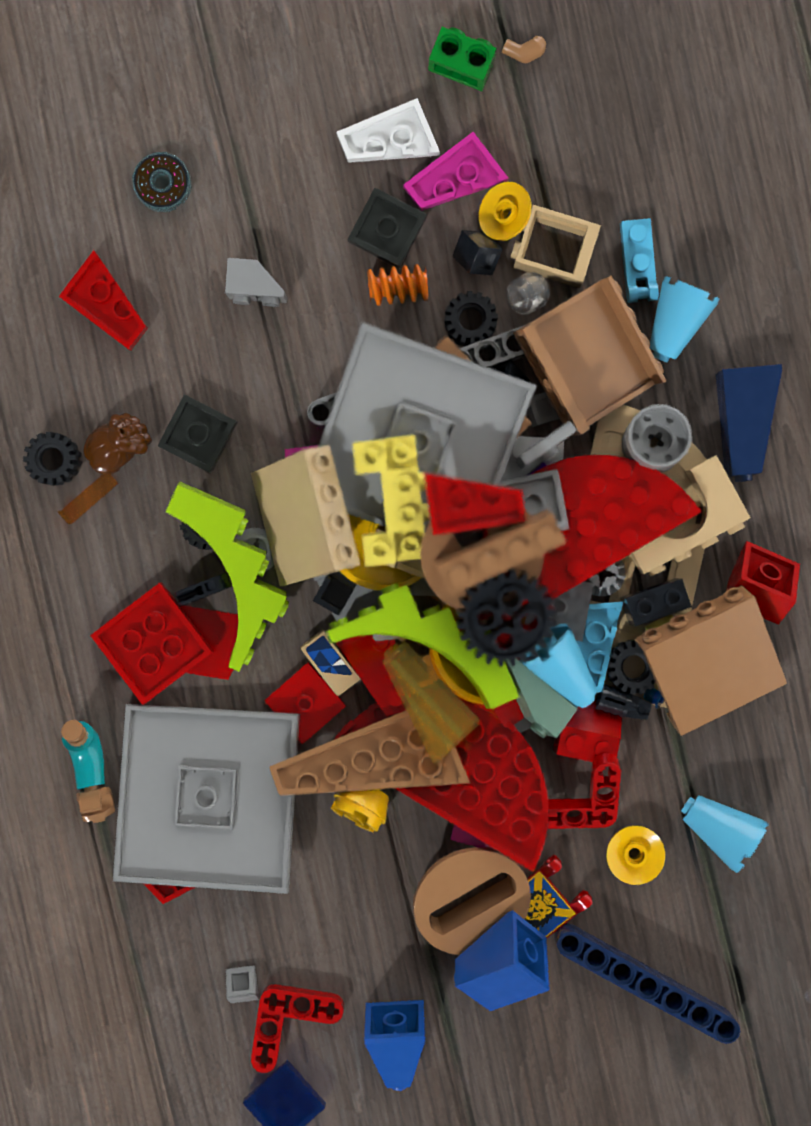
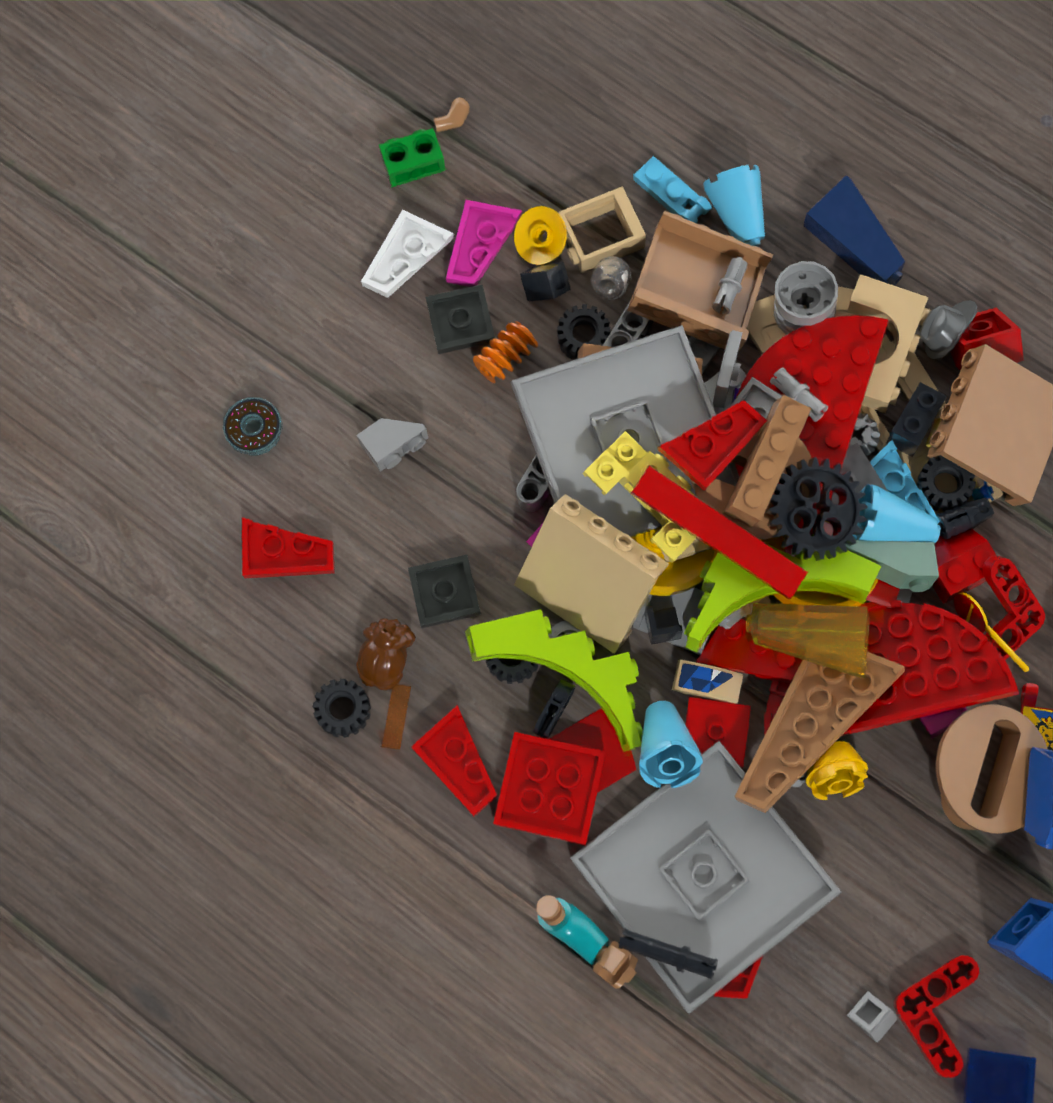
camera: 30 degrees left, 15 degrees down
none -> red wing [411,705,497,817]
none -> black pin [618,928,718,980]
none -> red tile [631,466,808,599]
none -> medium azure cone [639,701,703,788]
none -> light grey axle [712,257,748,314]
none -> light grey pin [770,368,828,422]
none -> dark grey piece [919,300,978,360]
none -> piece [954,592,1029,672]

